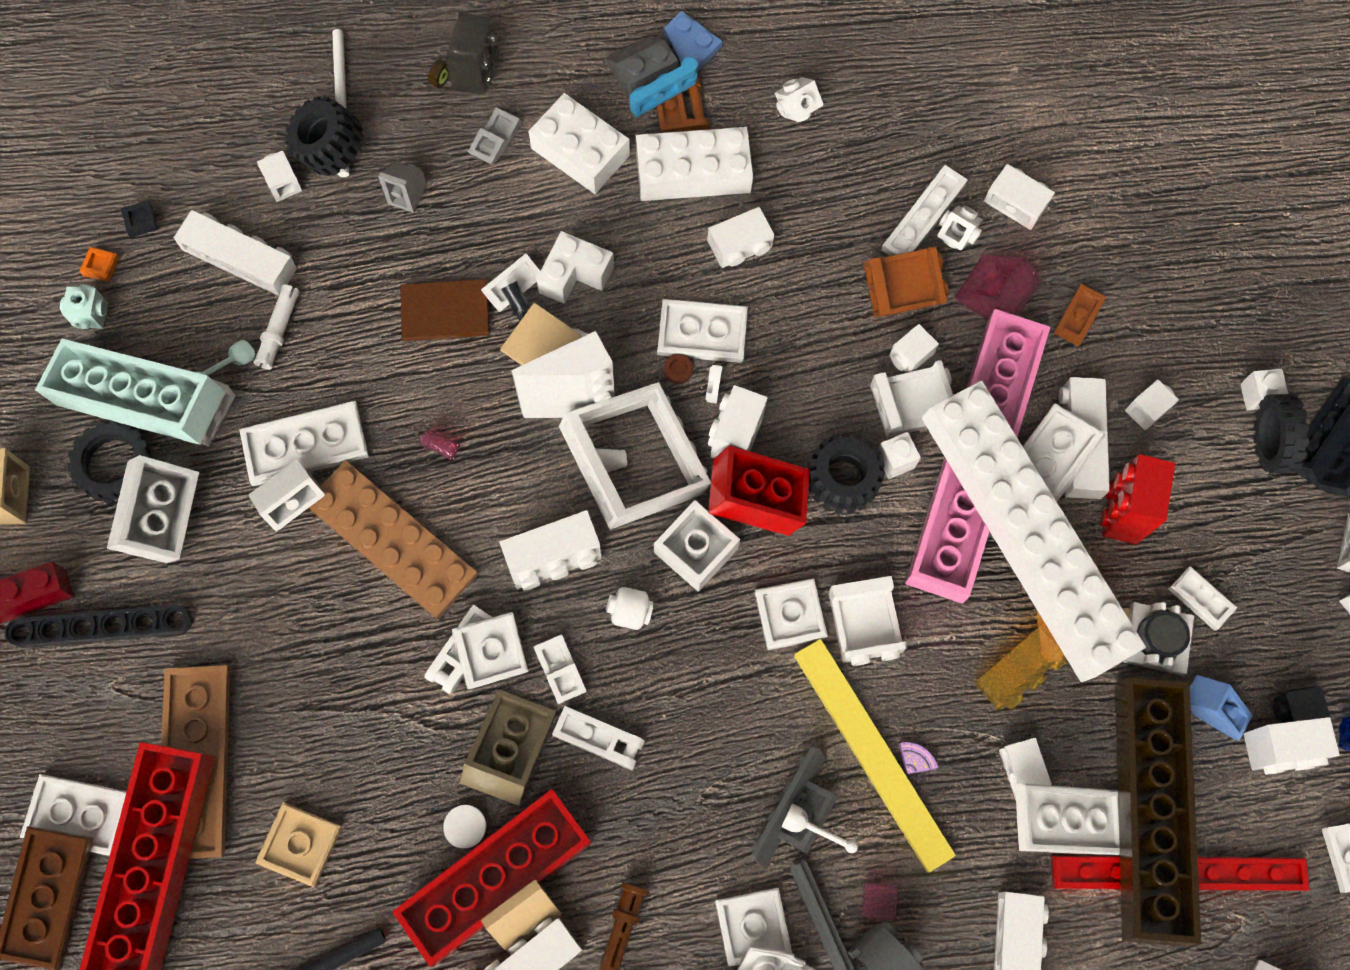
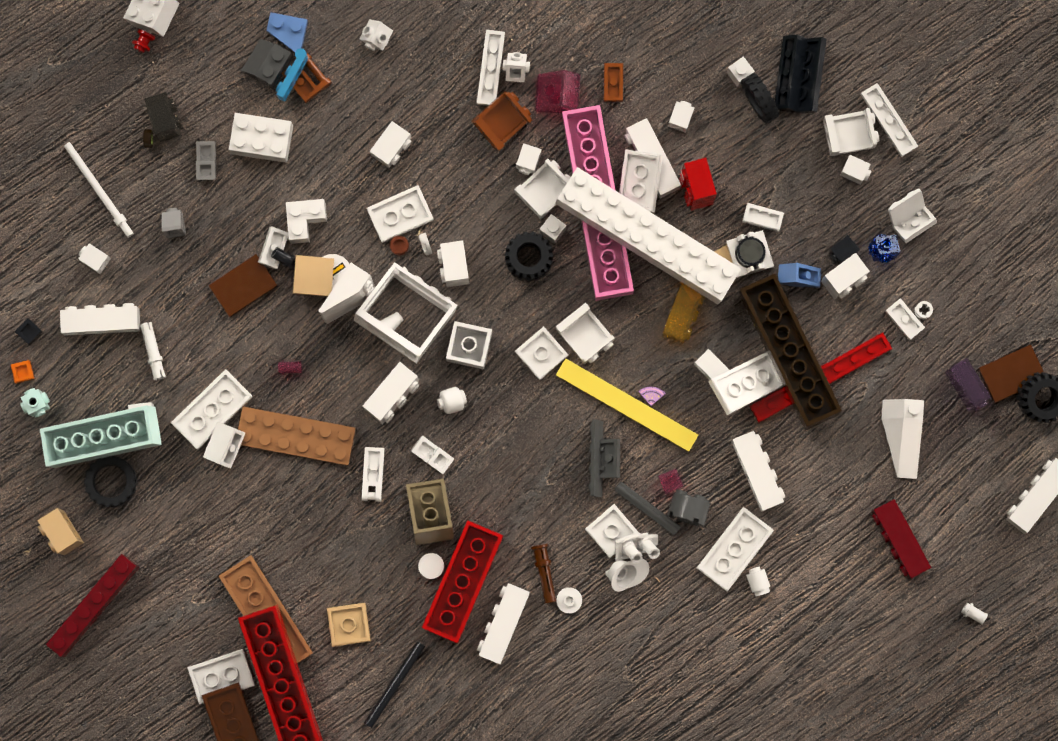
camera: 25 degrees left, 10 degrees up
black beam [4,605,193,648] -> none
white brick [107,455,199,563] -> none
light aqua hinge [196,340,255,376] -> none
black tyre [285,96,363,176] -> none
white tile [452,612,528,689] -> none
tan tile [481,880,561,954] -> none
white plate [552,706,645,770] -> none
white brick [636,127,753,201] -> none
red brick [708,445,810,536] -> none
white hinge [782,803,858,853] -> none
white brick [984,164,1055,230] -> none

